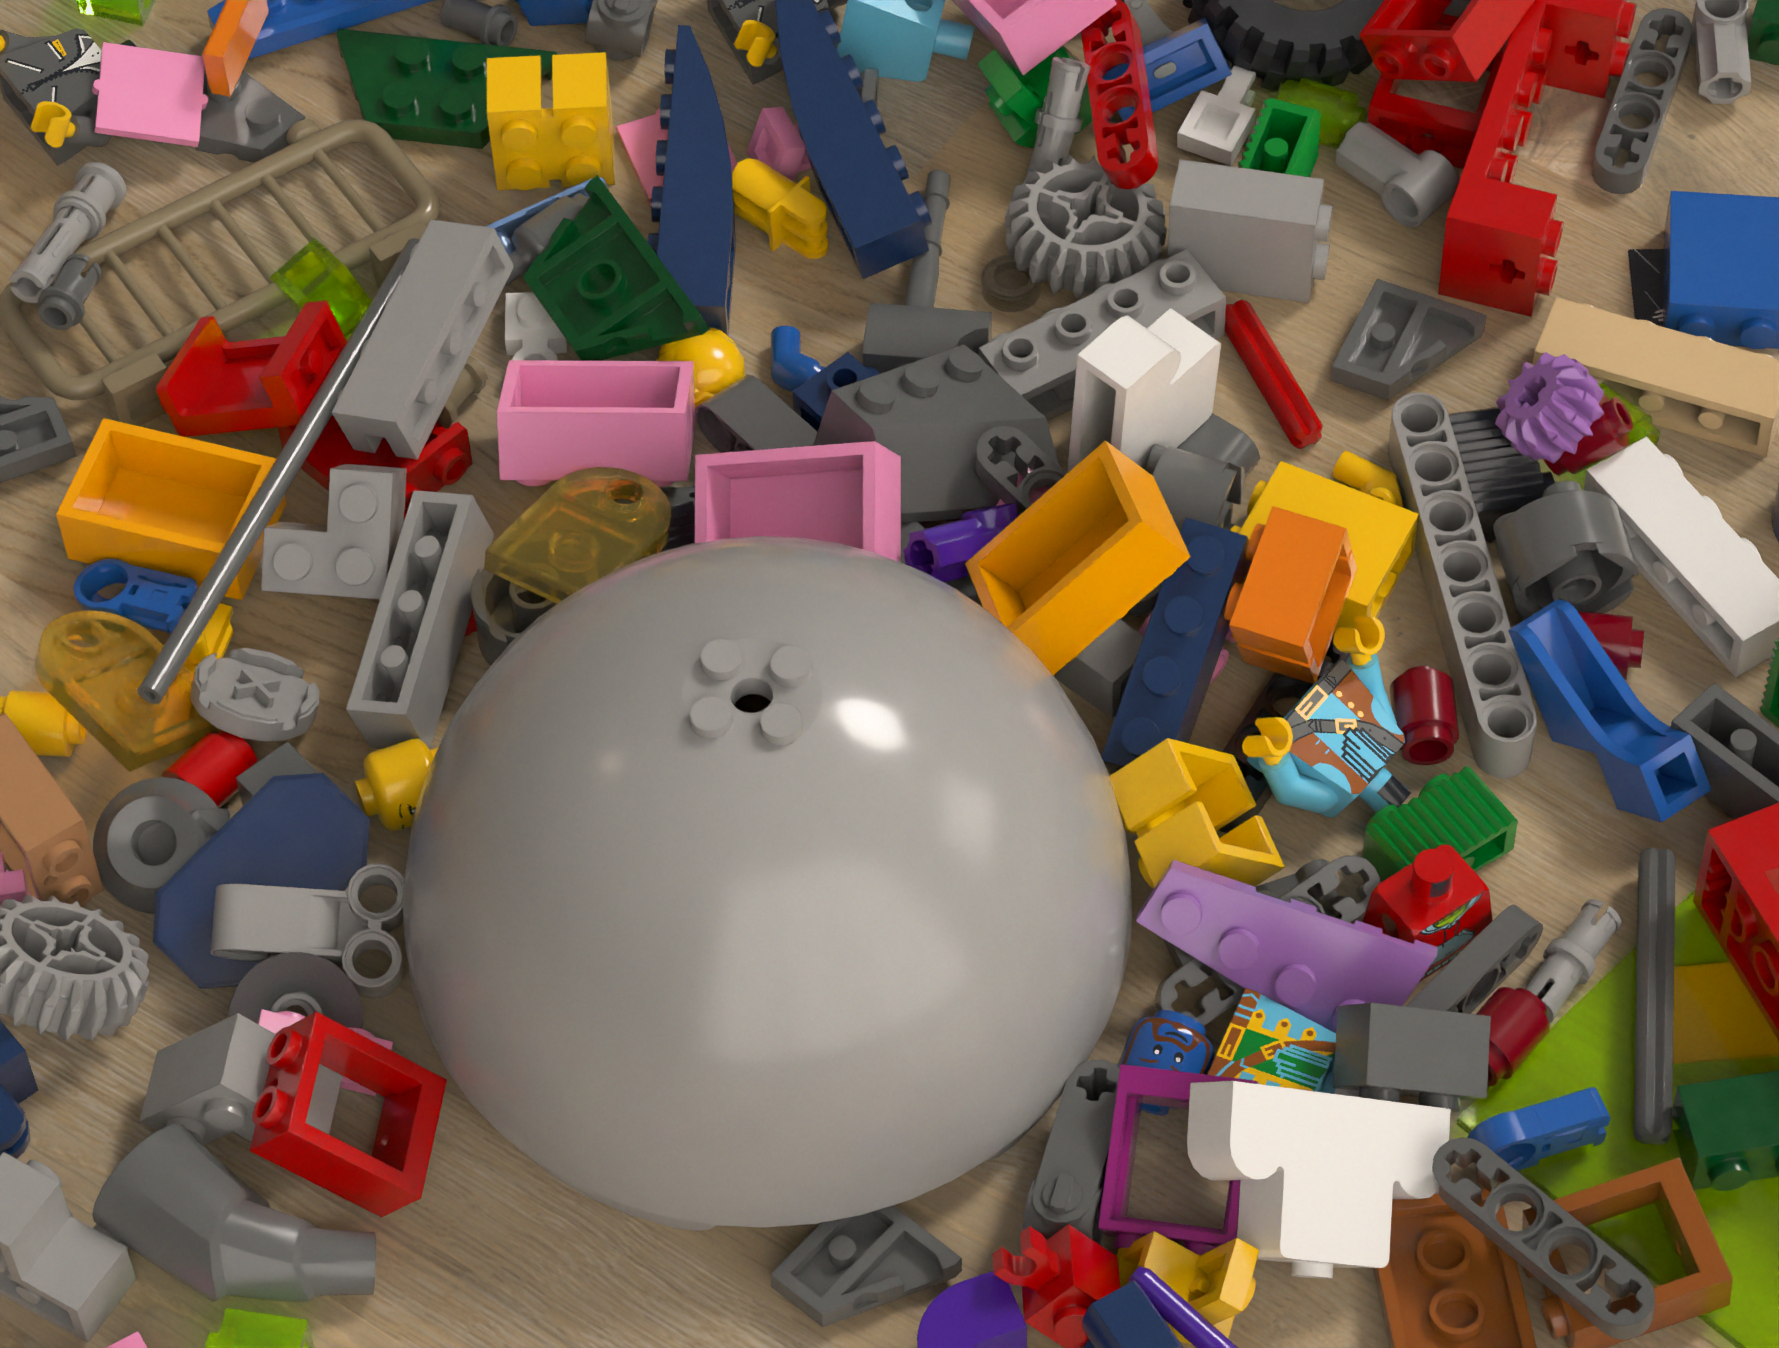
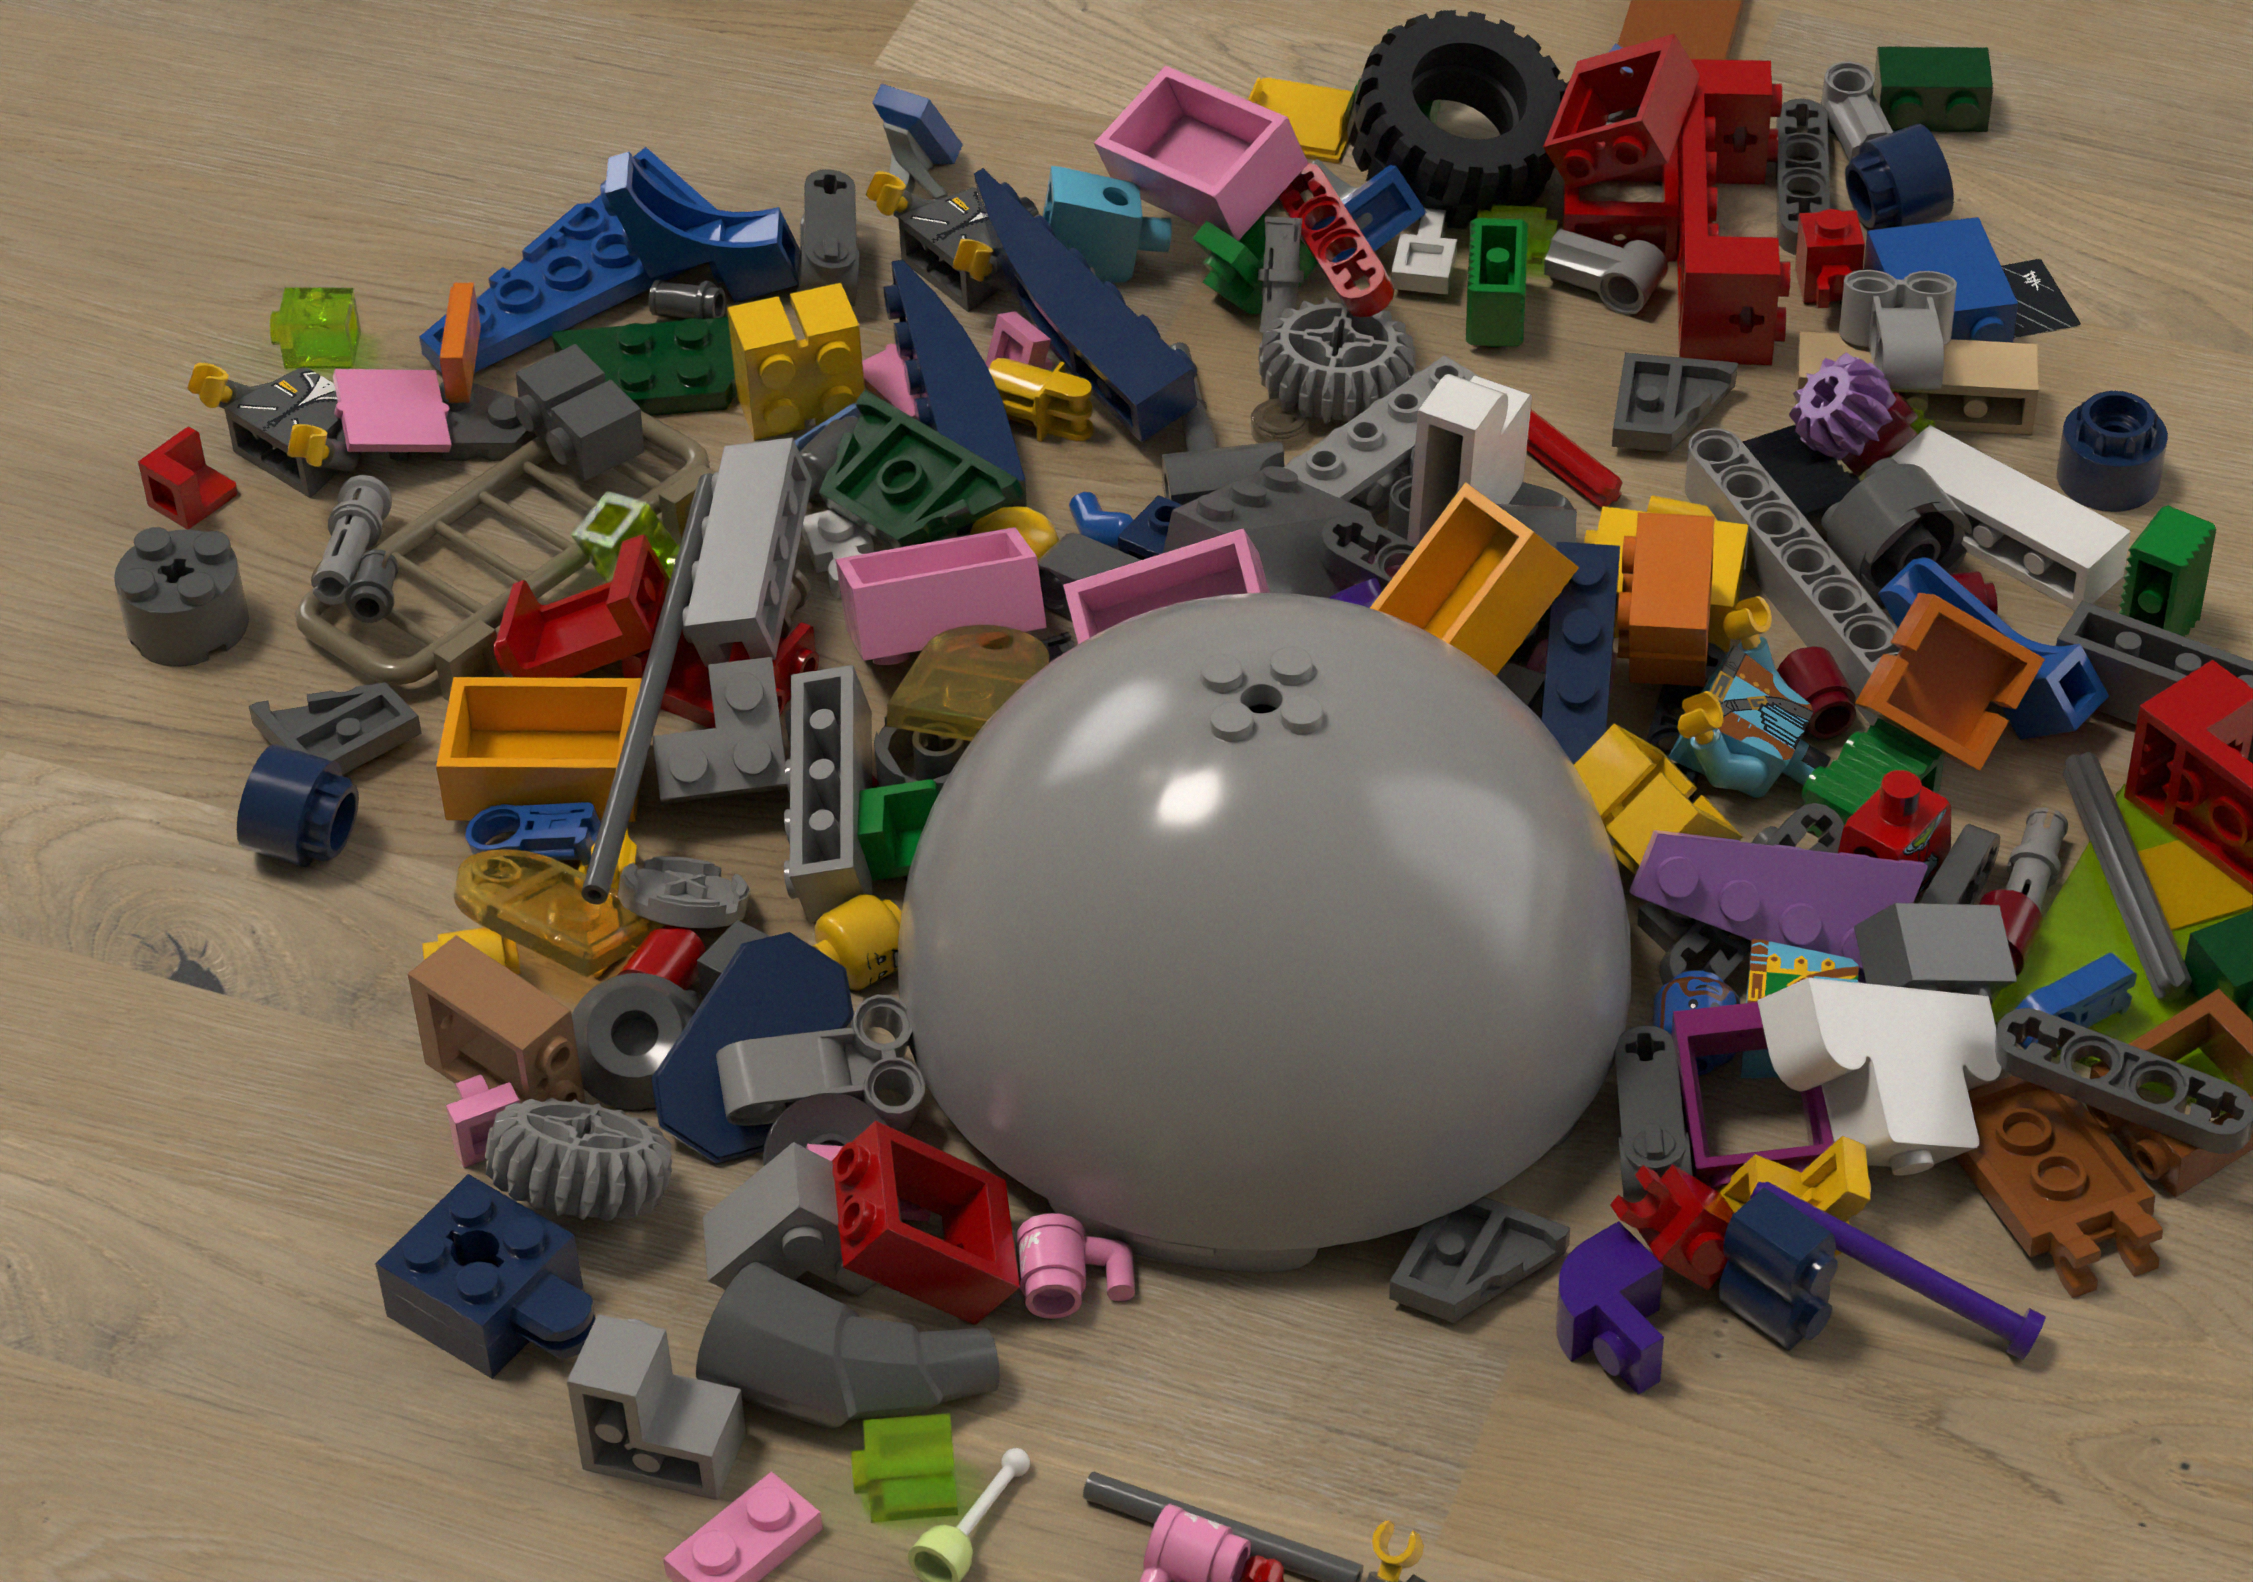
camera: 15 degrees left, 10 degrees down
light grey brick [1167,159,1333,303] -> none
none -> dark grey piece [514,344,644,482]
none -> green panel [857,779,940,881]
none -> bright pink piece [1017,1214,1135,1319]
none -> red brick [1795,209,1865,308]
none -> light grey piece [1839,270,1957,390]
none -> dark blue piece [1845,124,1954,230]
none -> orange piece [1855,593,2045,771]

